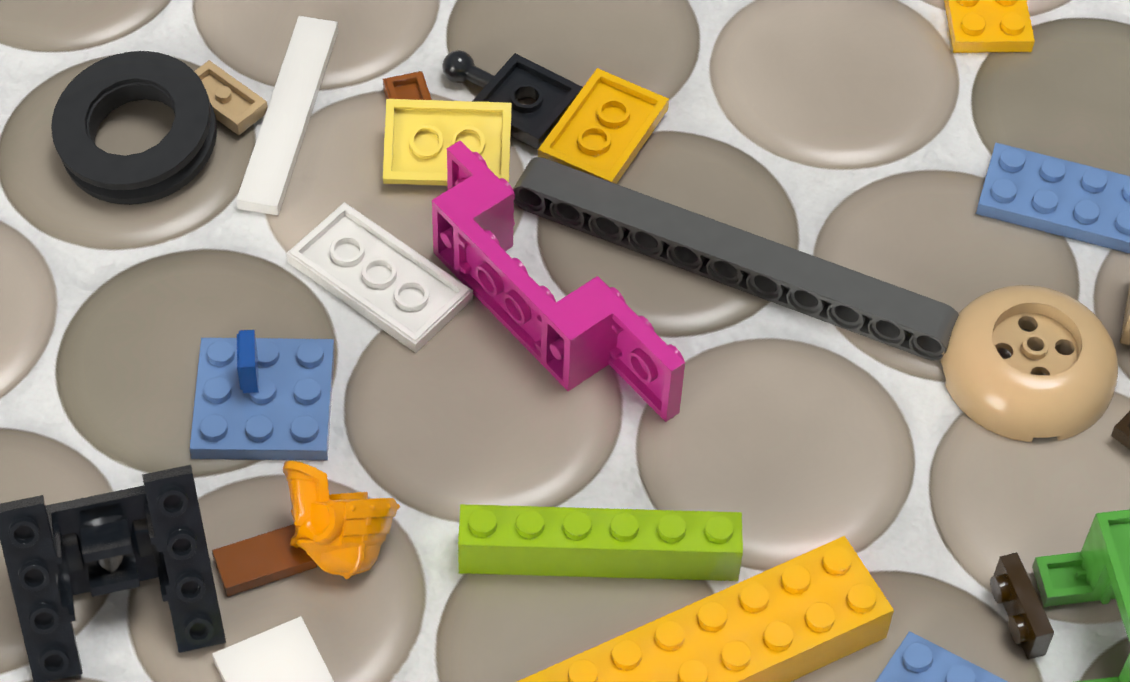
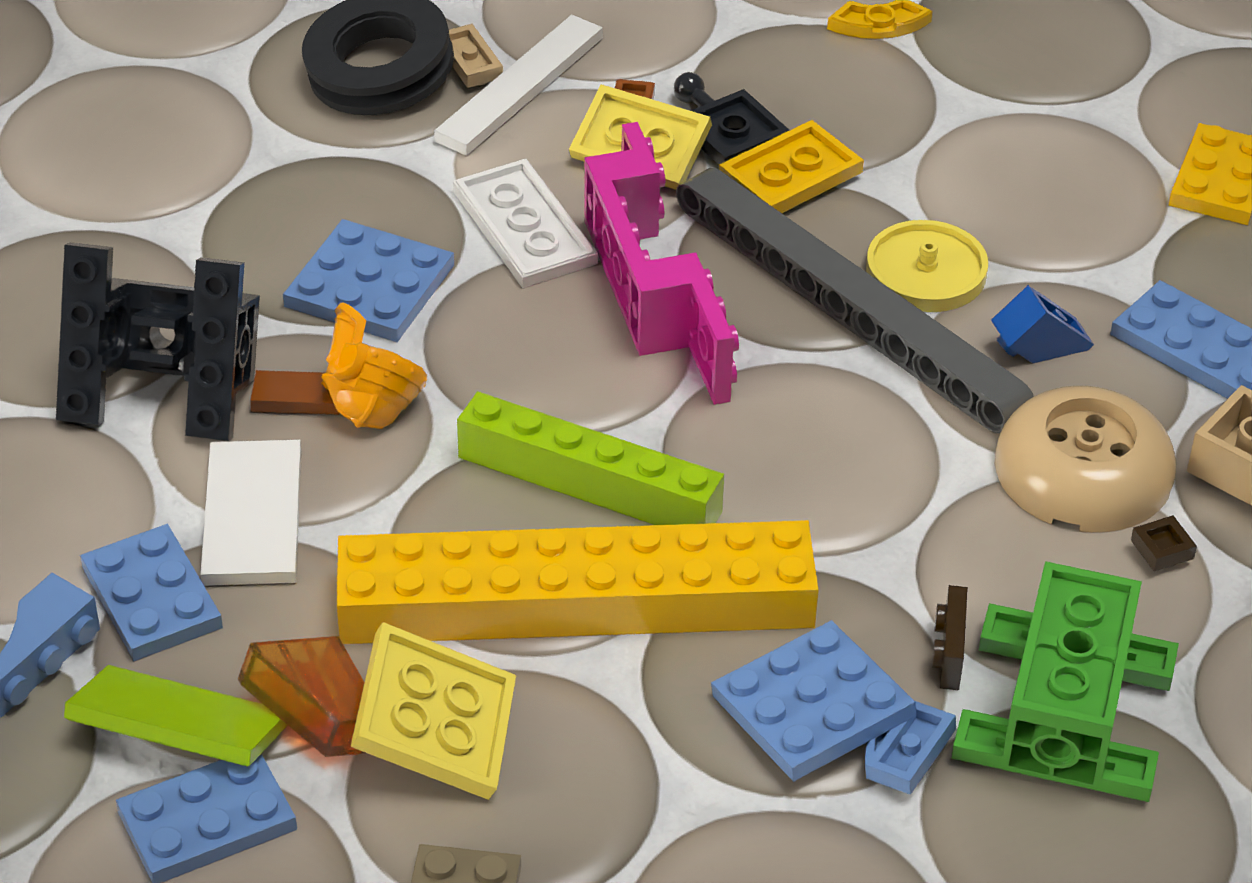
camera: 25 degrees right, 10 degrees down
blue tile [237,330,259,393] -> none
none -> light yellow piece [866,220,988,312]
none -> blue slope [991,285,1094,363]

